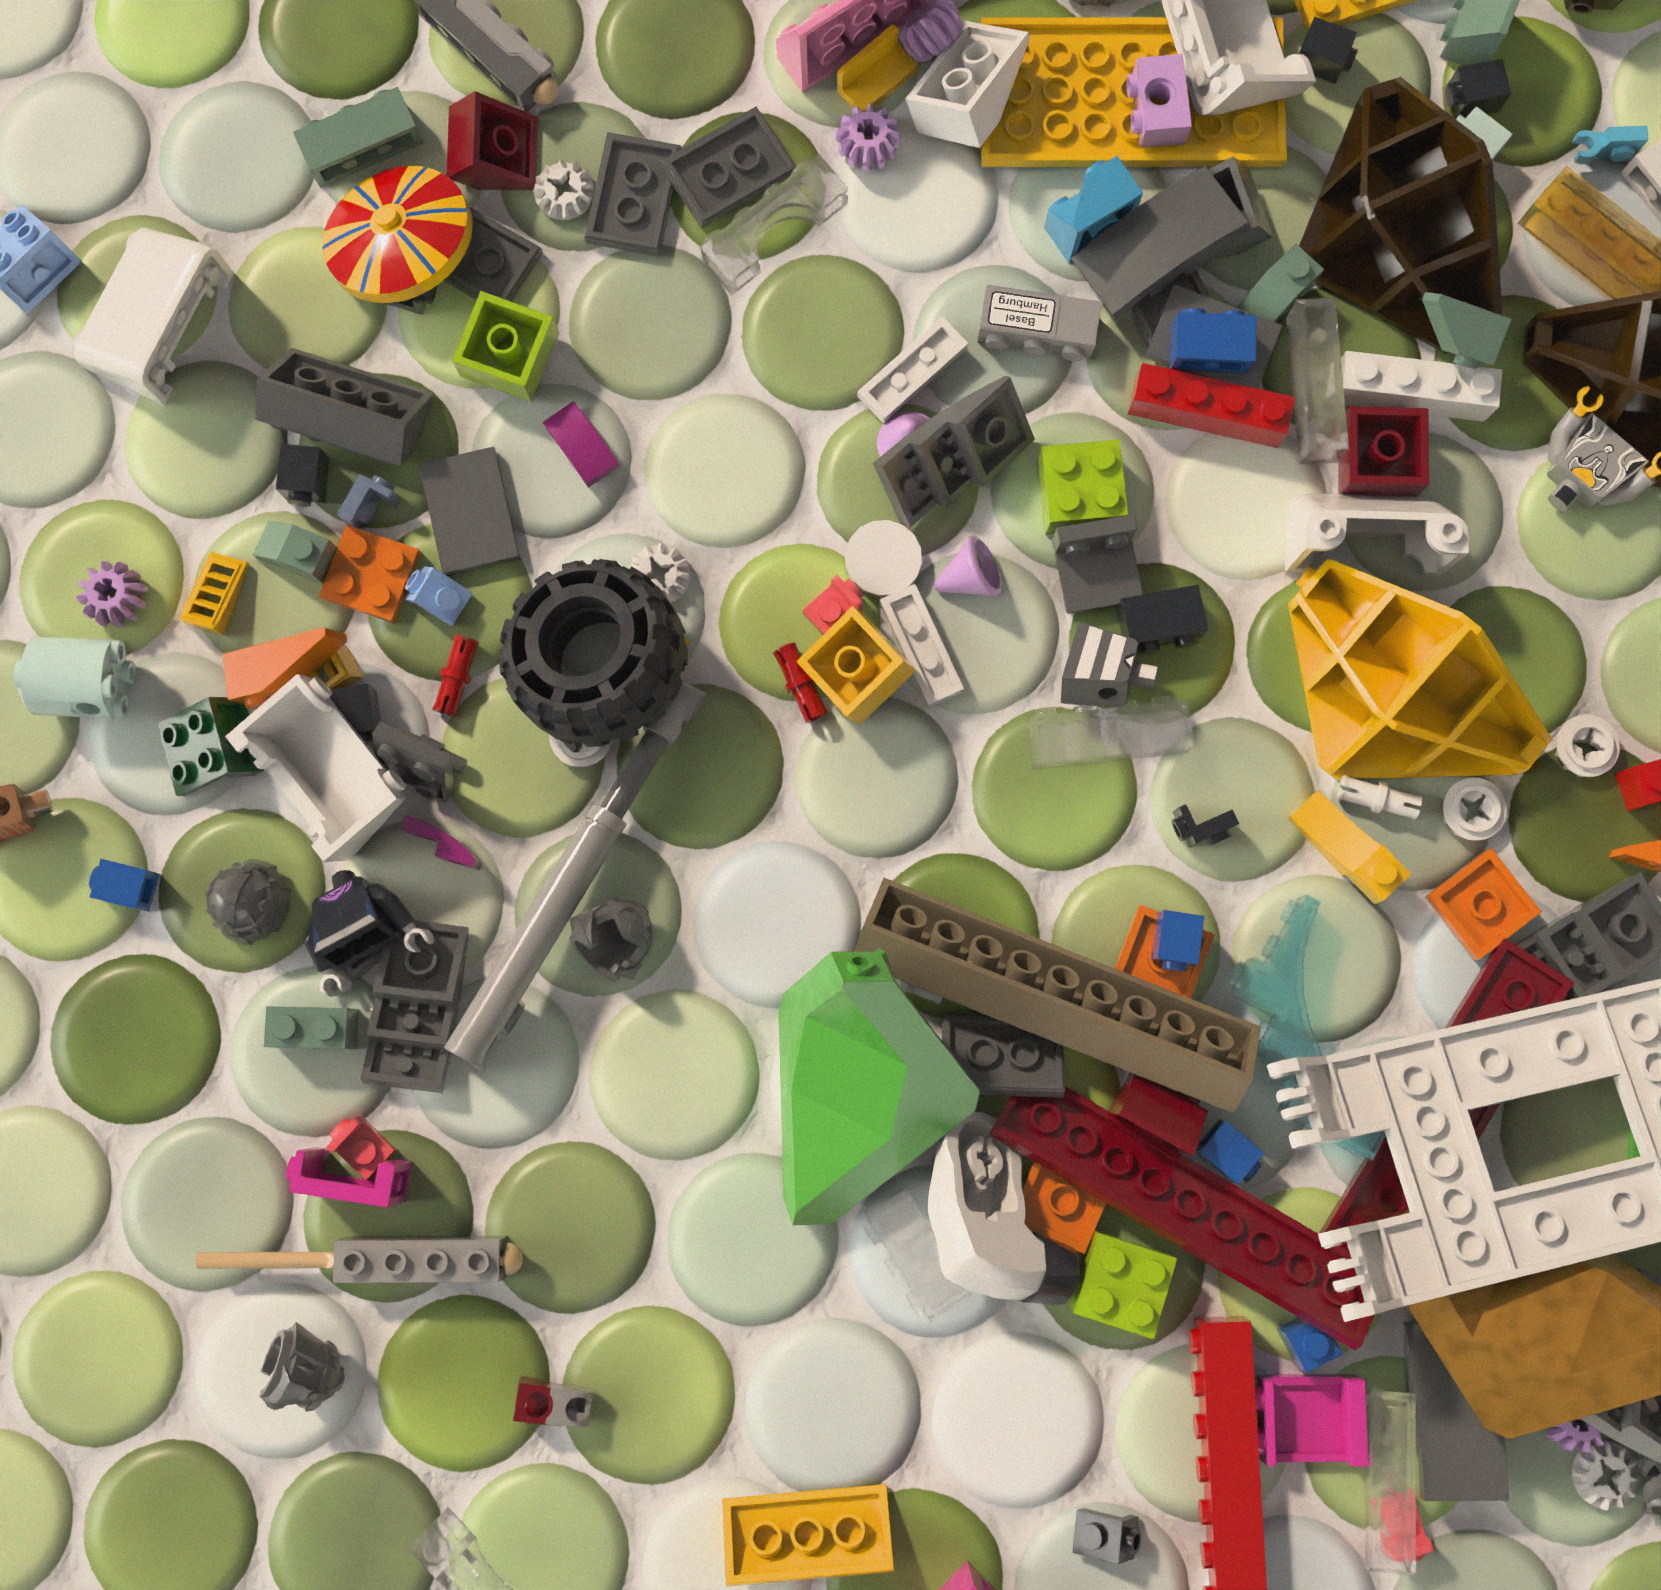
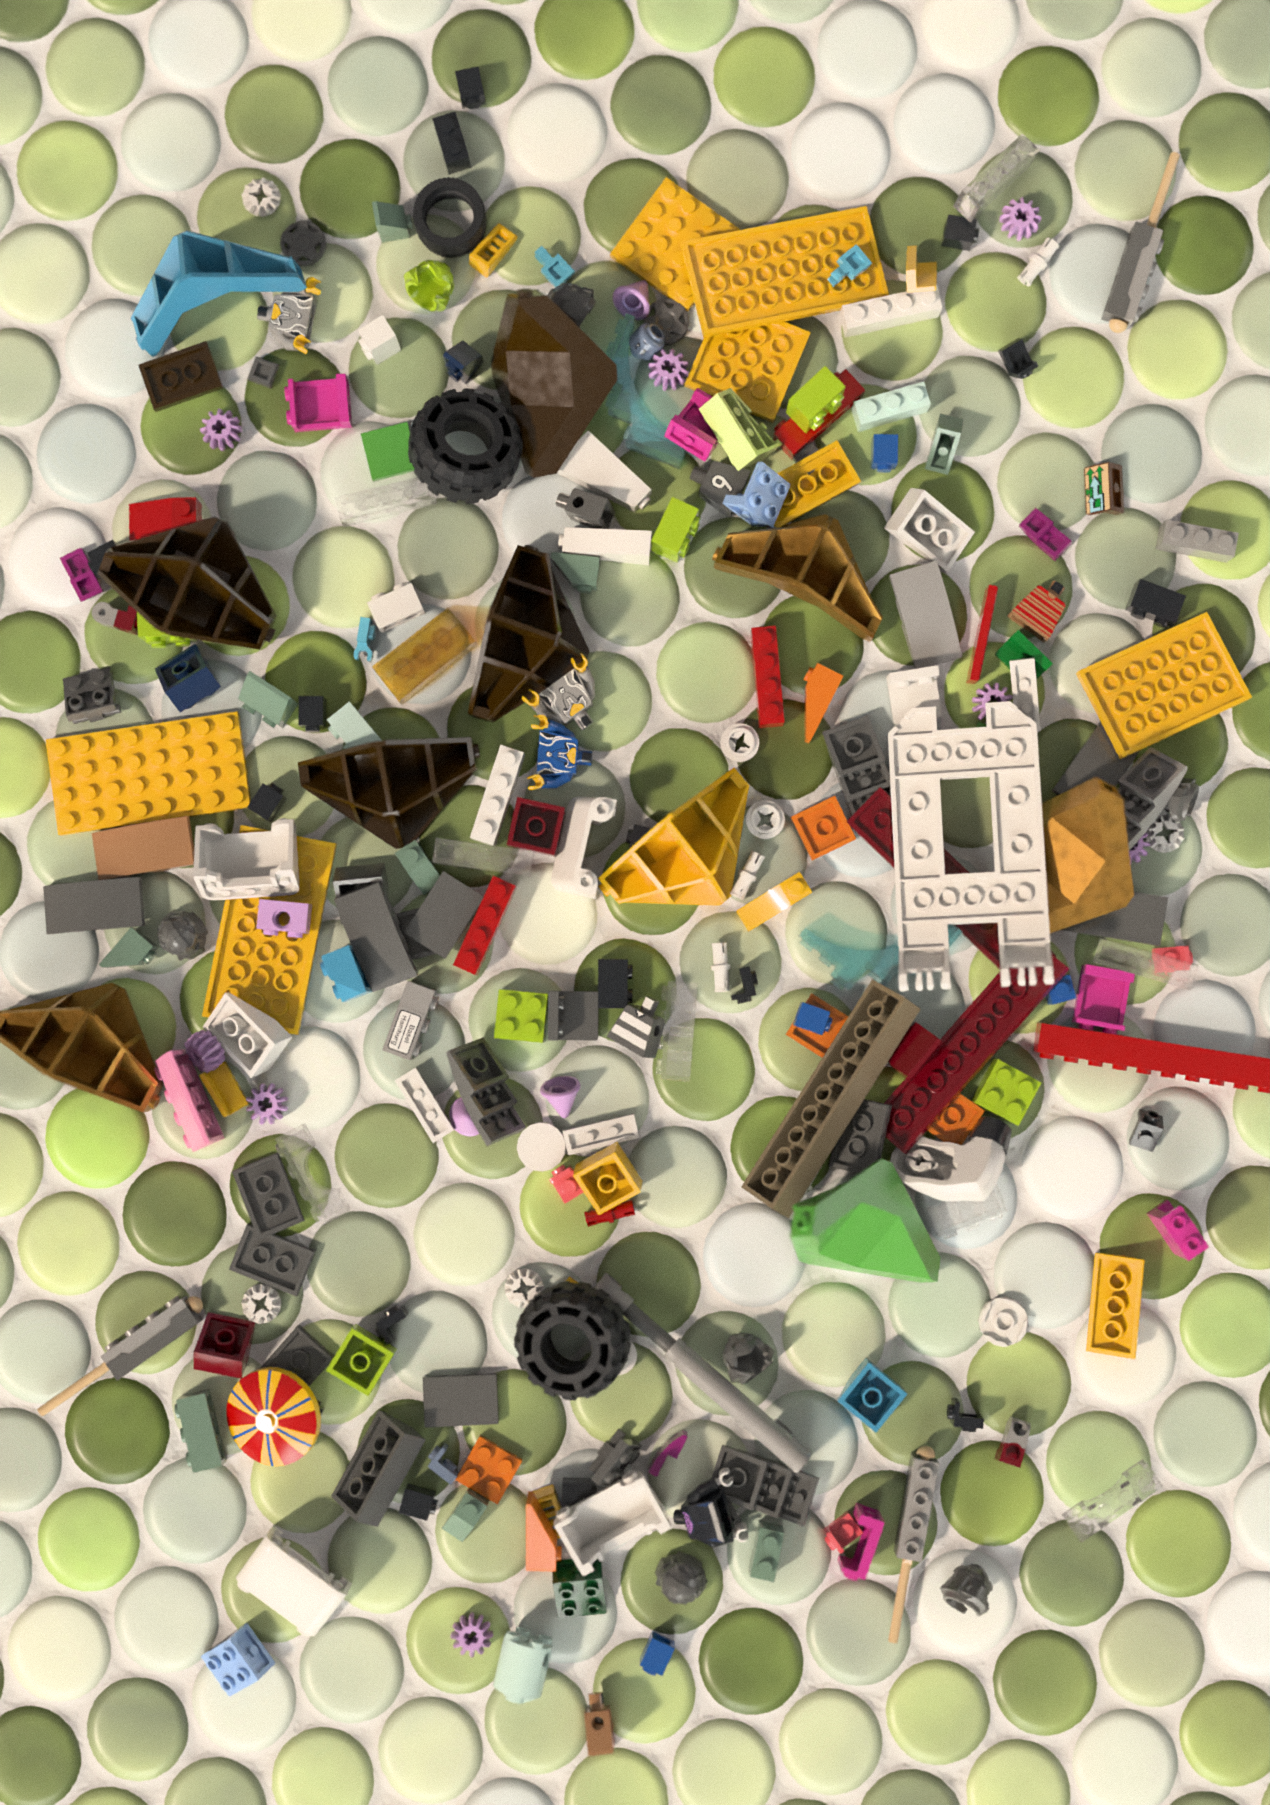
camera: 75 degrees left, 5 degrees up
yellow slope [180,551,249,636] -> none
light blue bracket [404,566,472,626] -> none
red pin [432,635,479,717] -> none
magenta slope [542,401,620,488] -> none
blue brick [1170,308,1257,374] -> none
blue brick [1195,1119,1264,1184] -> none
sand green slope [1422,292,1512,369] -> none
none -> black bracket [375,1305,409,1344]
none -> blue torso [527,715,592,790]
none -> white pin [711,942,731,992]
none -> dark azure slope [837,1358,907,1433]
none -> black bracket [946,1398,984,1432]
none -> white tile [978,1296,1029,1347]

